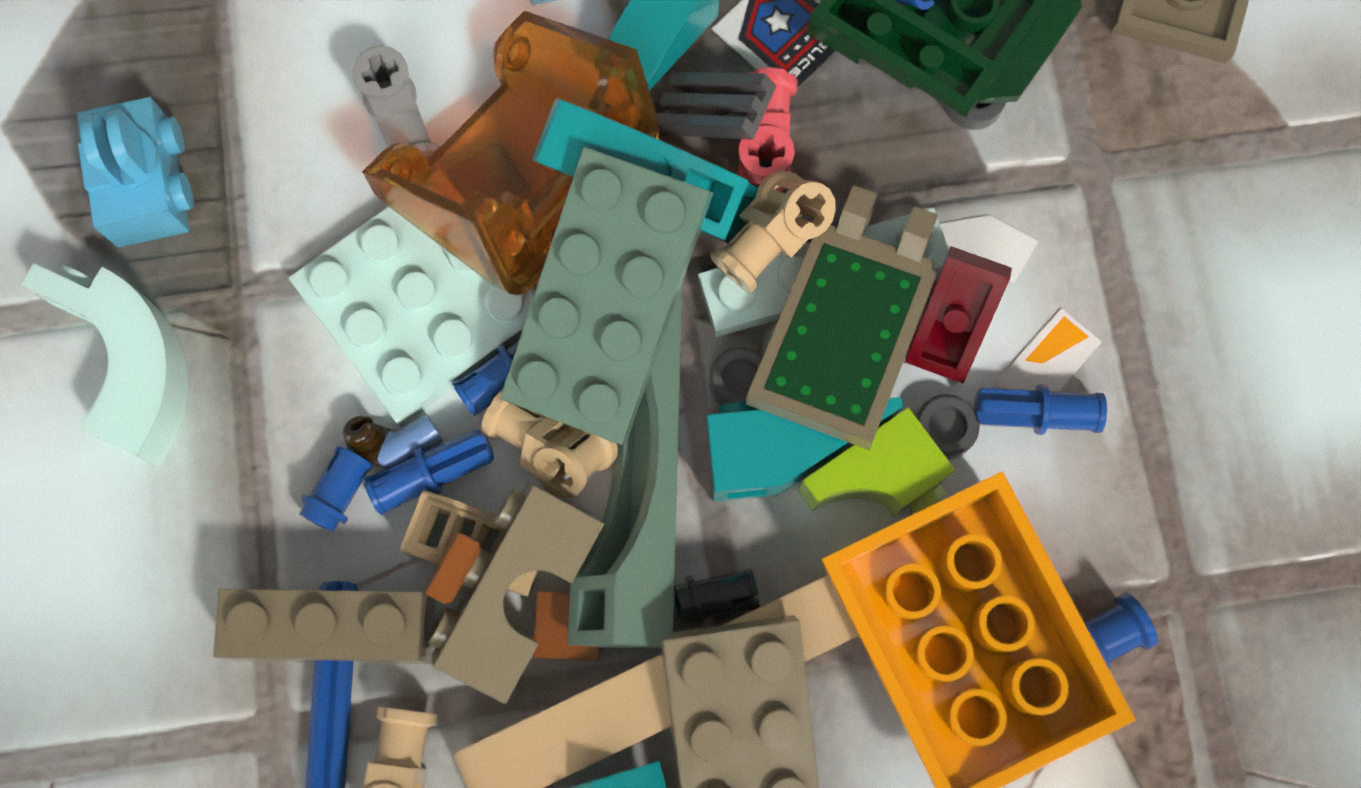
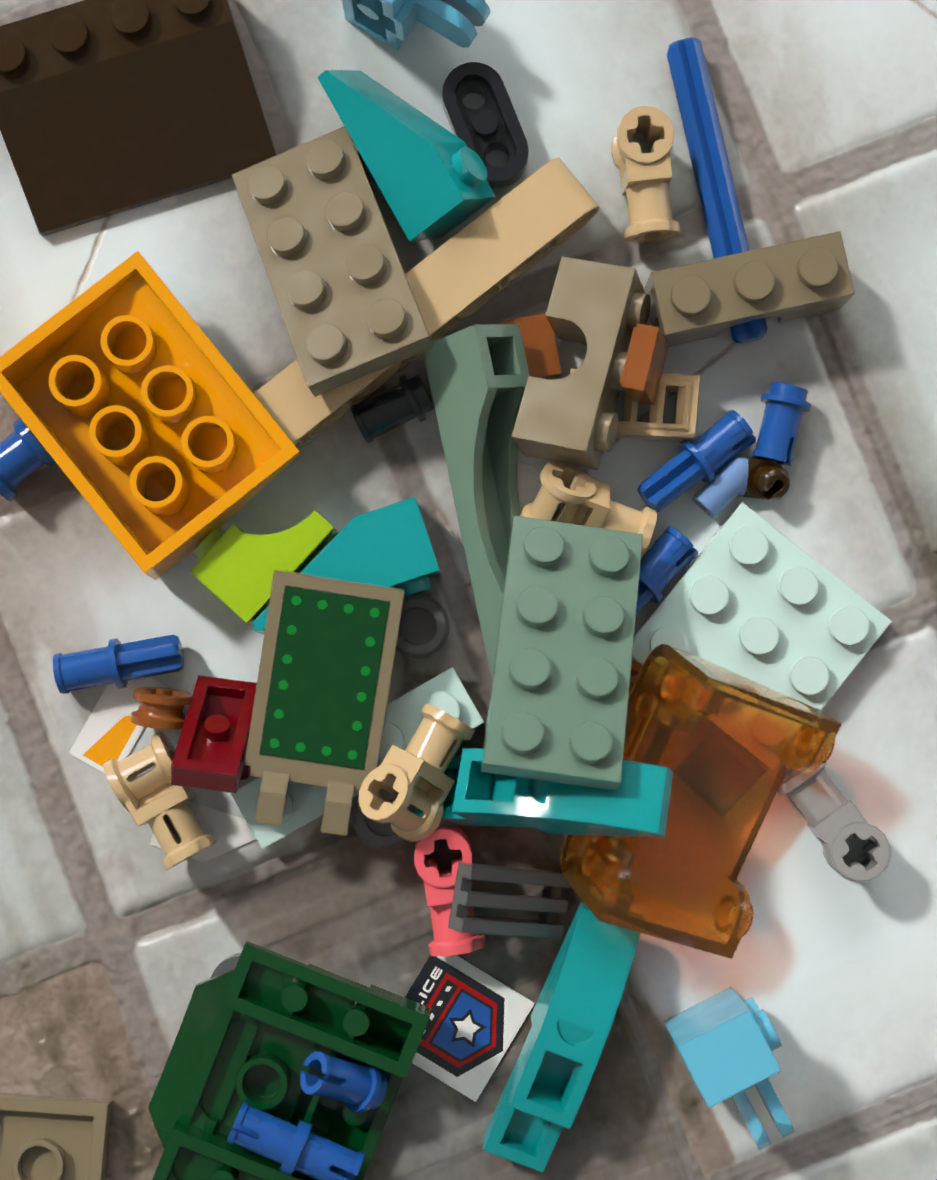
camera: 170 degrees right, 10 degrees up
dark grey tile [916,394,980,460] -> none
none -> tan connector [103,731,217,870]
none -> dark orange bush [131,687,192,730]

